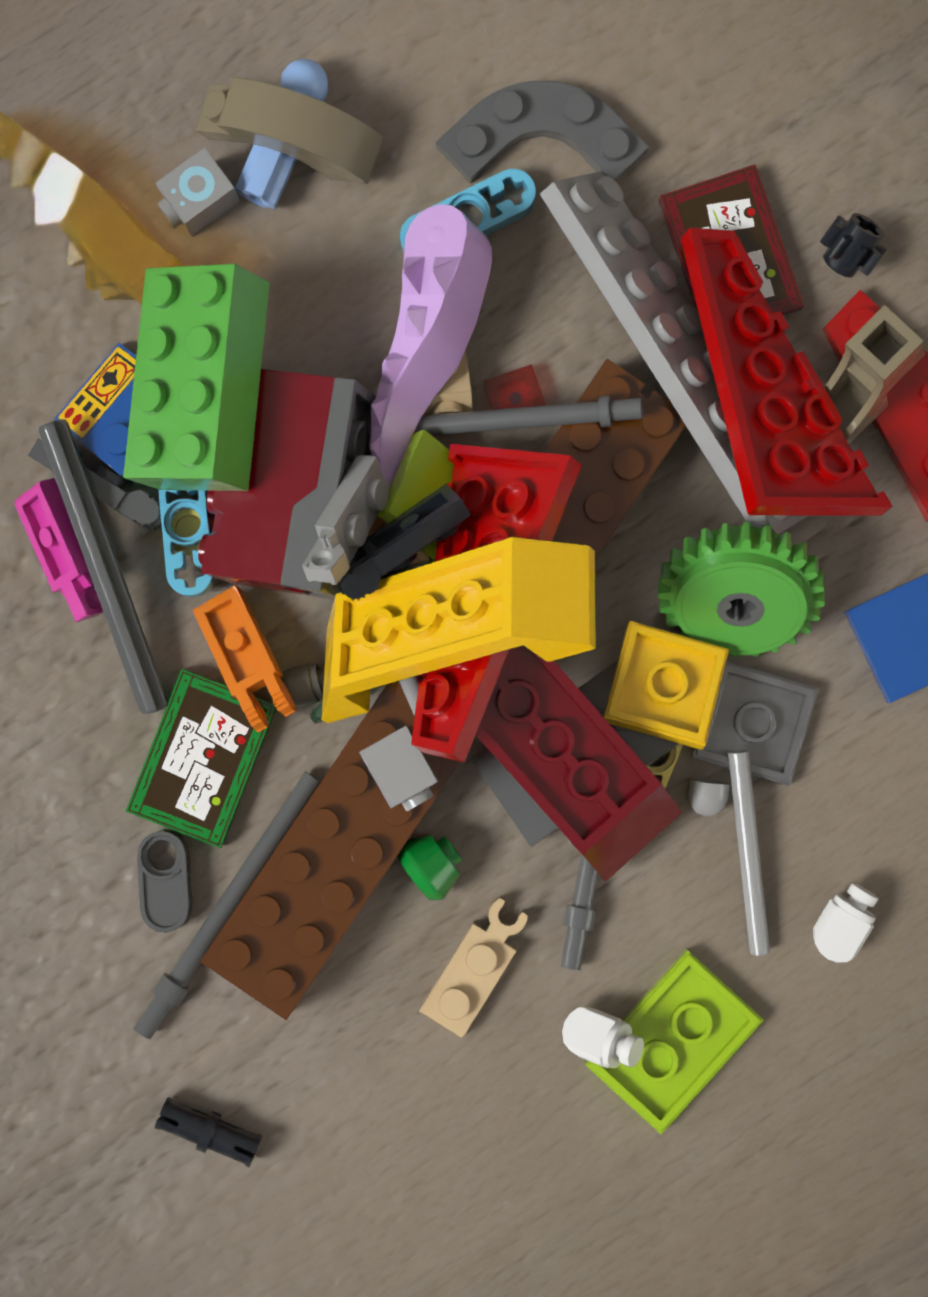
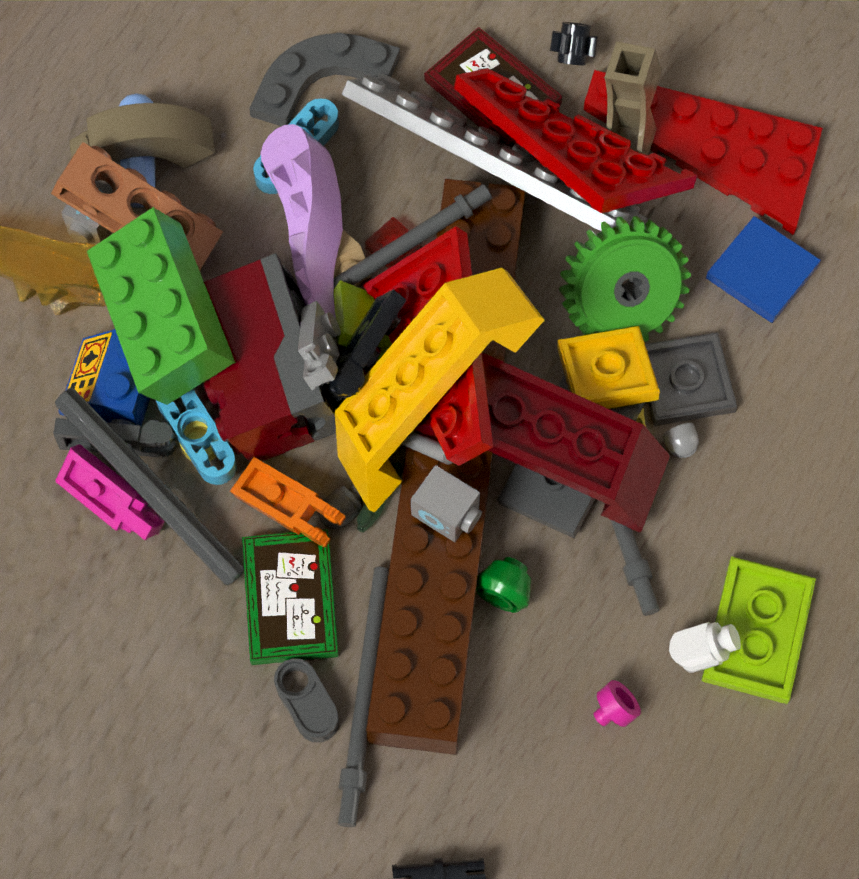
camera: 25 degrees left, 20 degrees down
tan plate [419,896,528,1039] -> none
light grey bar [728,750,770,956] -> none
white arm [813,882,879,963] -> none
none -> nougat brick [51,142,223,271]
none -> dark pink tile [593,680,641,727]

